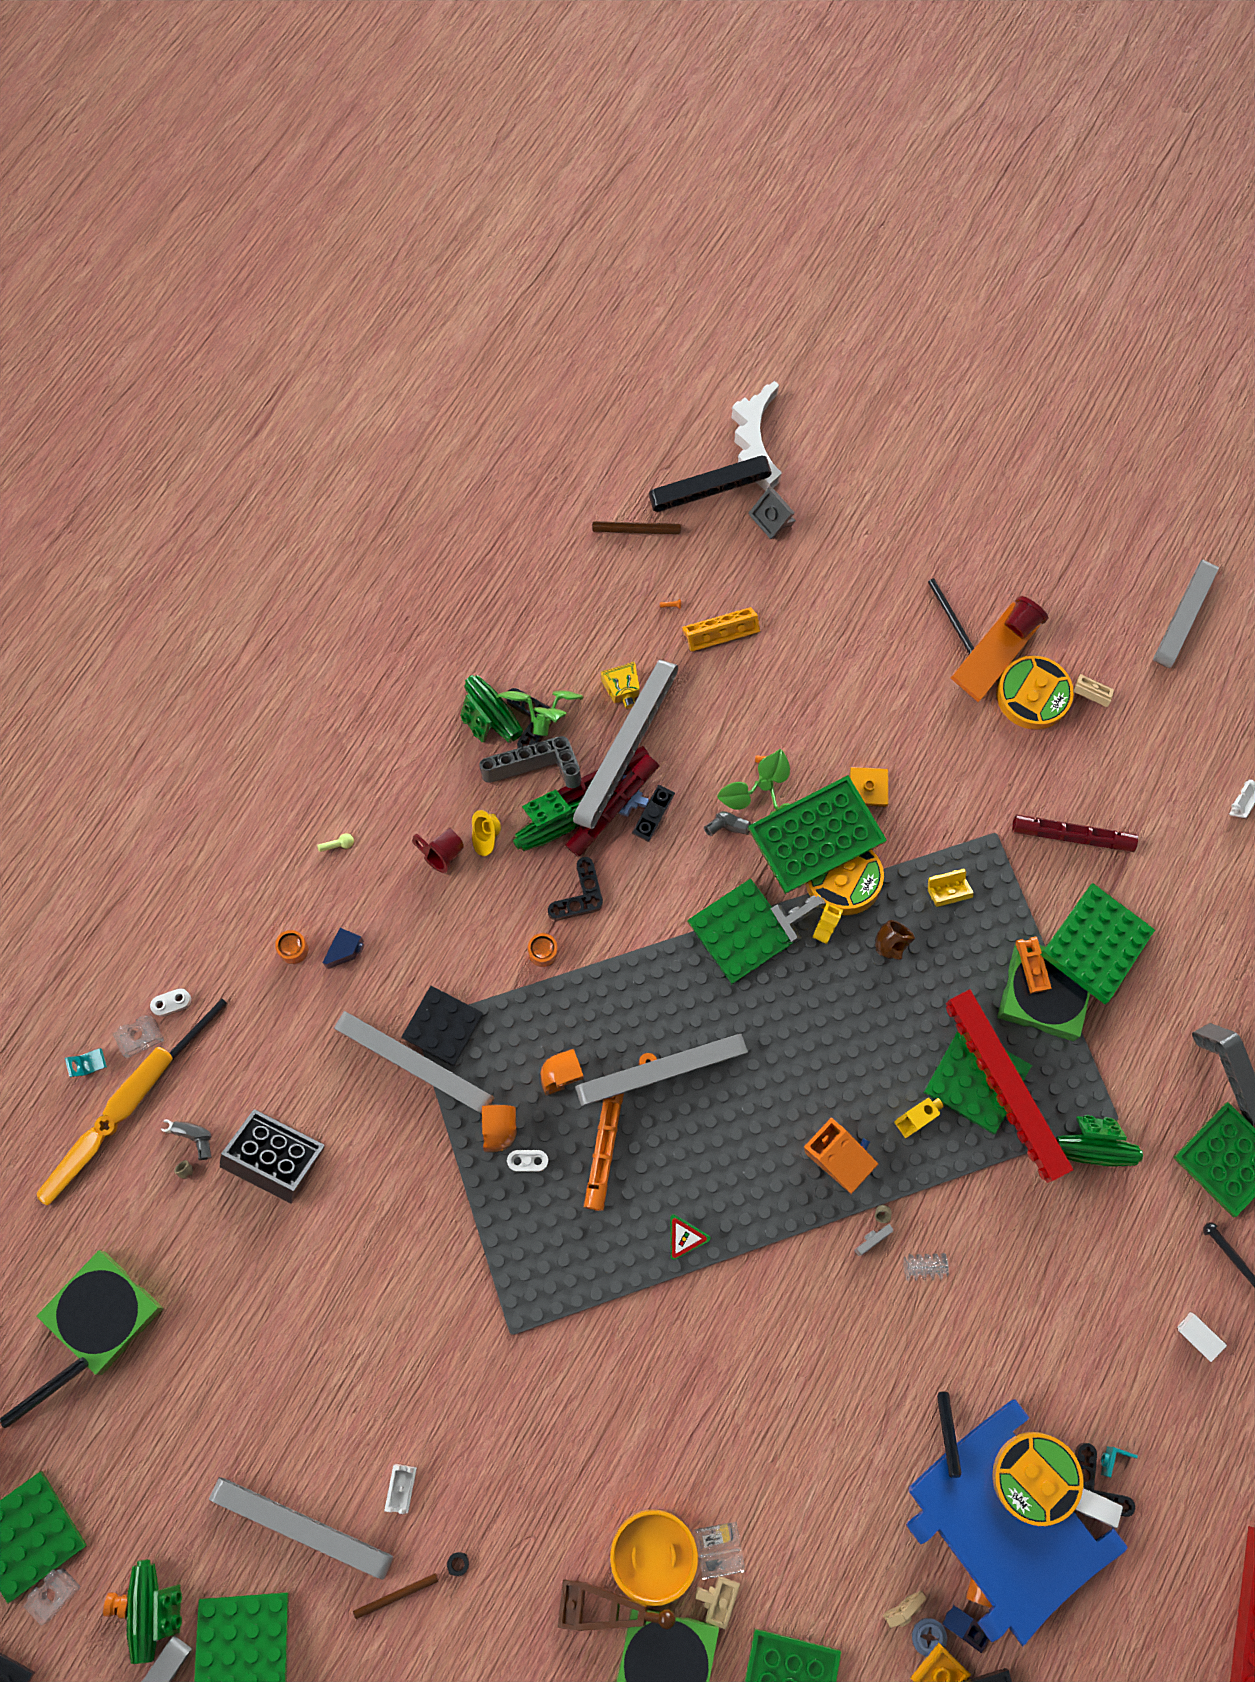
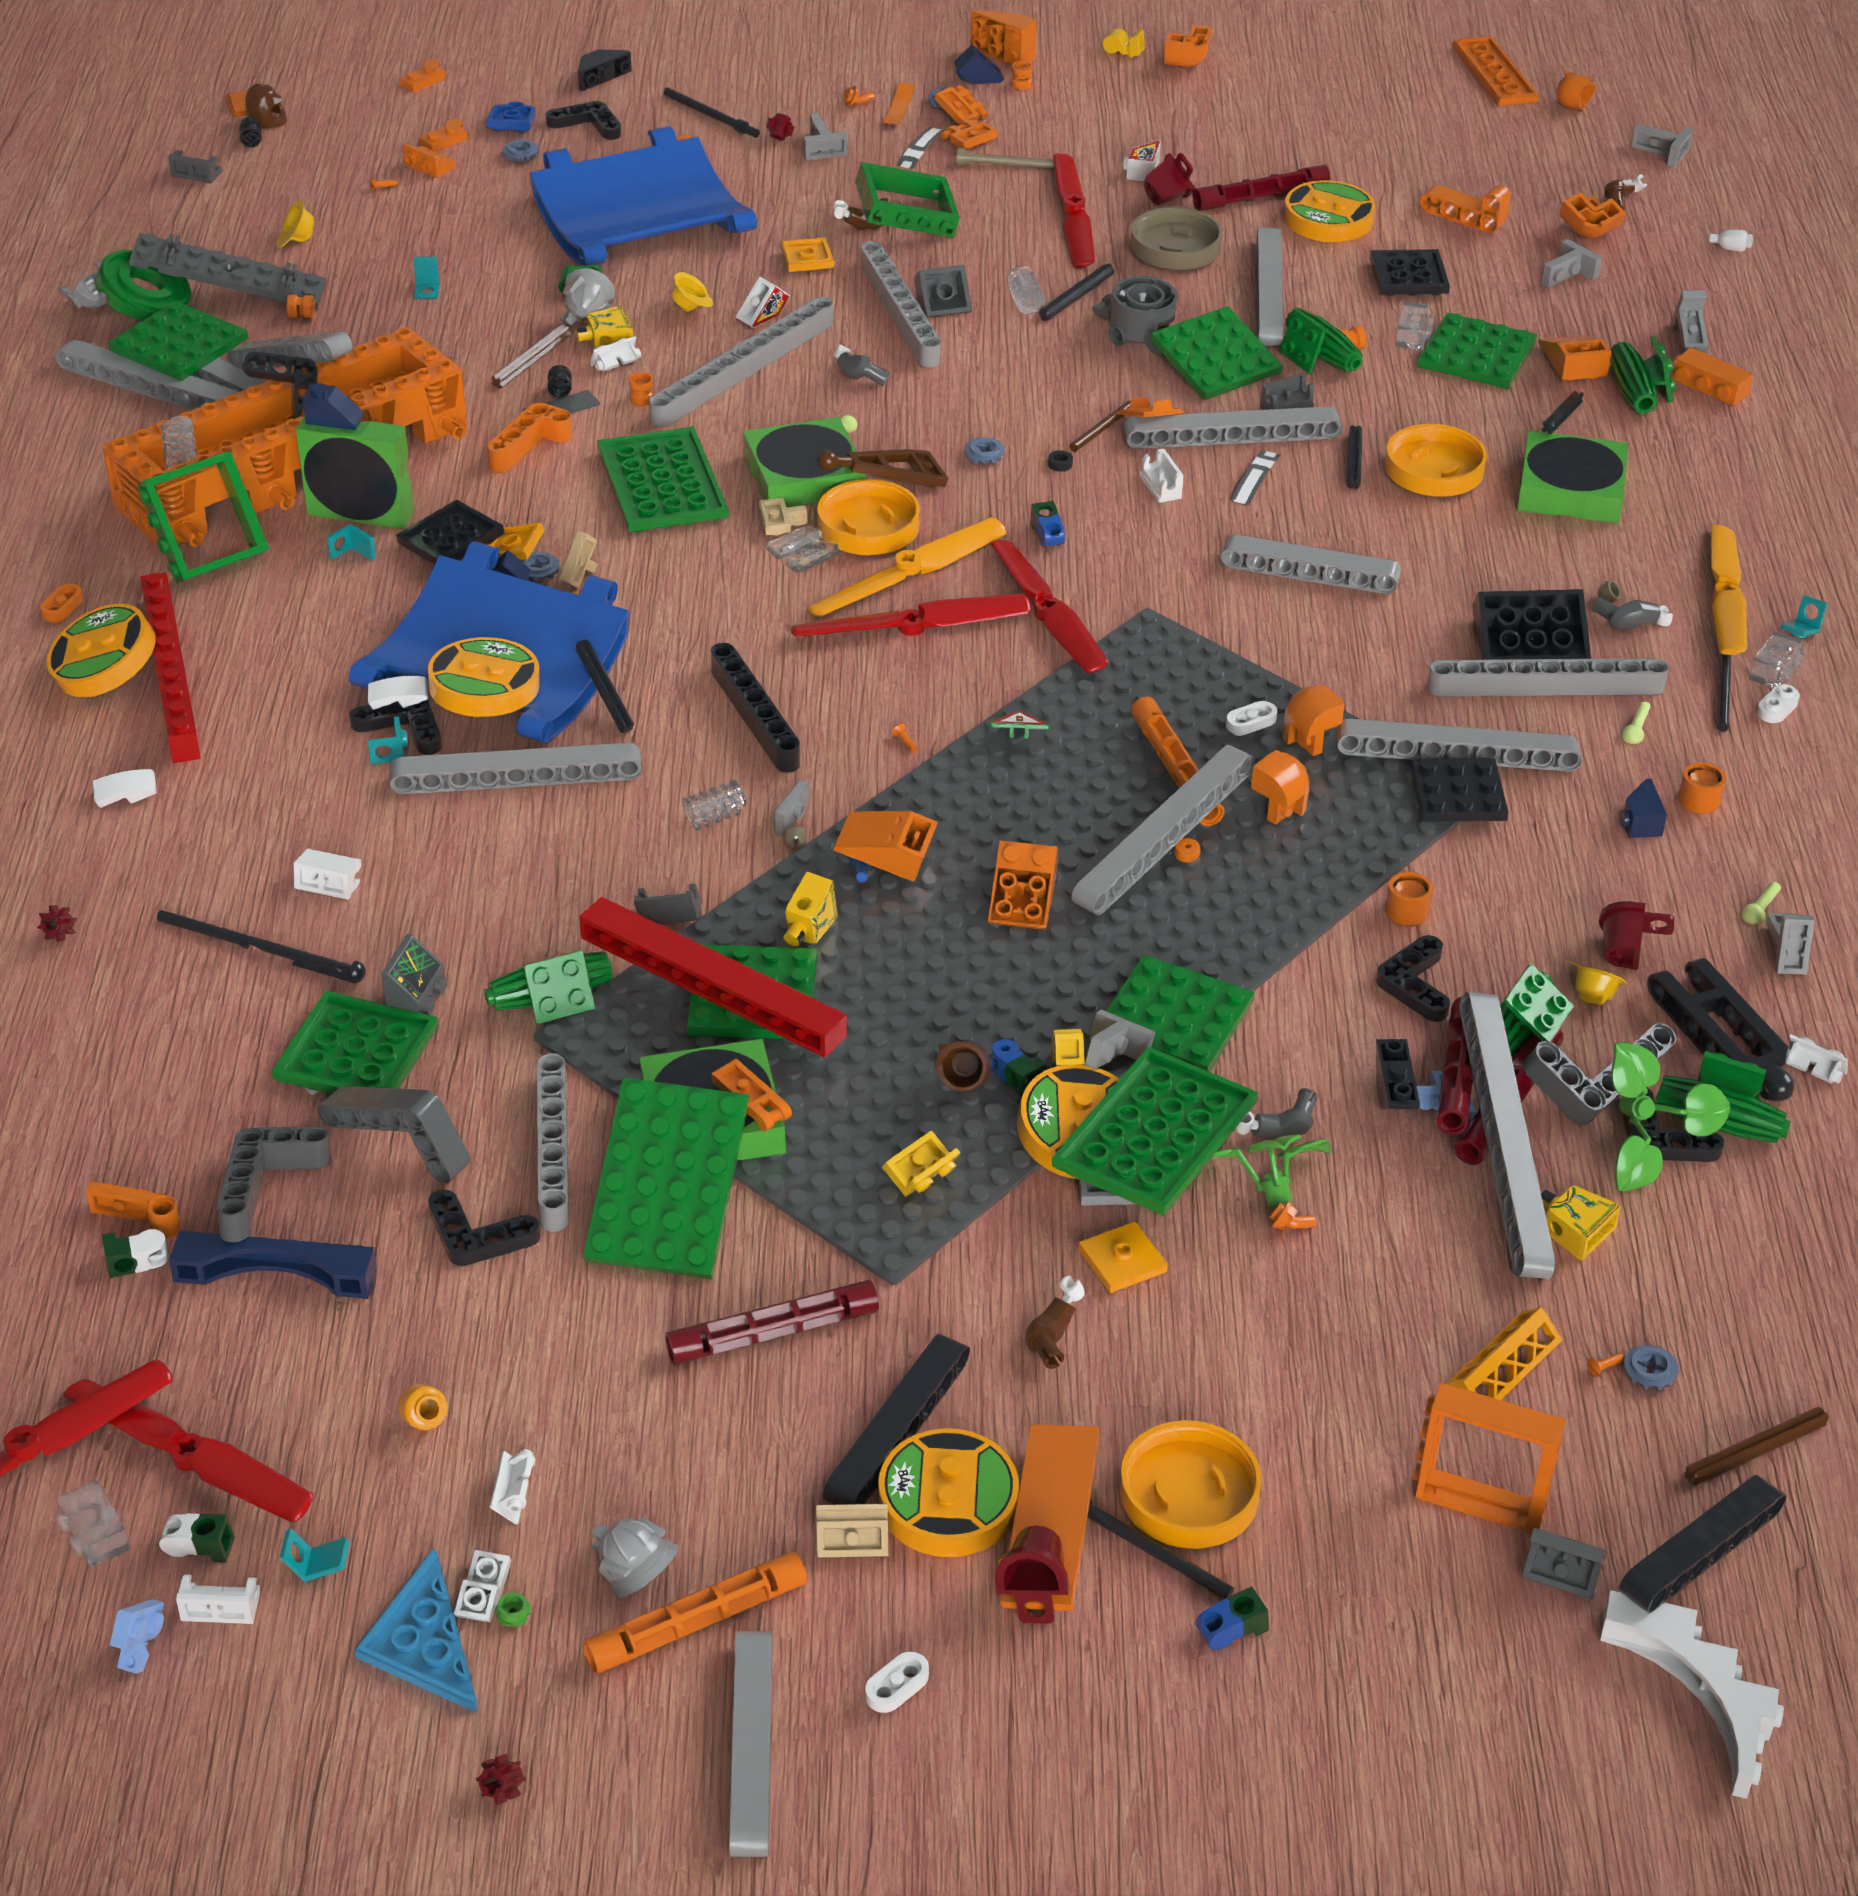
camera: 155 degrees right, 30 degrees down
none -> slope [382,934,447,1015]
none -> light grey beam [390,743,642,794]
none -> black beam [428,1189,540,1266]
none -> light grey beam [537,1053,569,1232]
none -> orange piece [582,1551,807,1675]
none -> light grey helmet [591,1517,679,1598]
none -> dark grey hinge [634,883,702,924]
none -> black beam [711,643,800,773]
none -> red piece [790,593,1031,637]
none -> light orange piece [807,517,1006,617]
none -> black beam [823,1334,970,1505]
none -> white plate [865,1652,929,1713]
none -> orange piece [892,724,918,753]
none -> sand blue gear [965,437,1005,465]
none -> orange slope [988,840,1058,930]
none -> red piece [990,540,1109,673]
none -> leg [992,1039,1046,1097]
none -> reddish brown arm [1025,1276,1084,1369]
none -> blue leg [1030,501,1065,547]
none -> orange piece [1117,397,1185,417]
none -> light orange brick [1120,1420,1262,1549]
none -> leg [1195,1586,1269,1650]
none -> light grey beam [1220,535,1401,594]
none -> sticker [1231,450,1281,505]
none -> dark grey hinge [1260,373,1314,410]
none -> black axle [1347,425,1363,489]
none -> light orange brick [1385,424,1487,497]
none -> orange window [1412,1383,1566,1533]
none -> light grey beam [1427,658,1669,696]
none -> yellowish green bar [1622,702,1650,744]
none -> sand blue gear [1623,1345,1679,1391]
none -> black piece [1647,958,1794,1101]
none -> light grey bracket [1766,913,1815,974]
none -> white hinge [1785,1034,1848,1084]

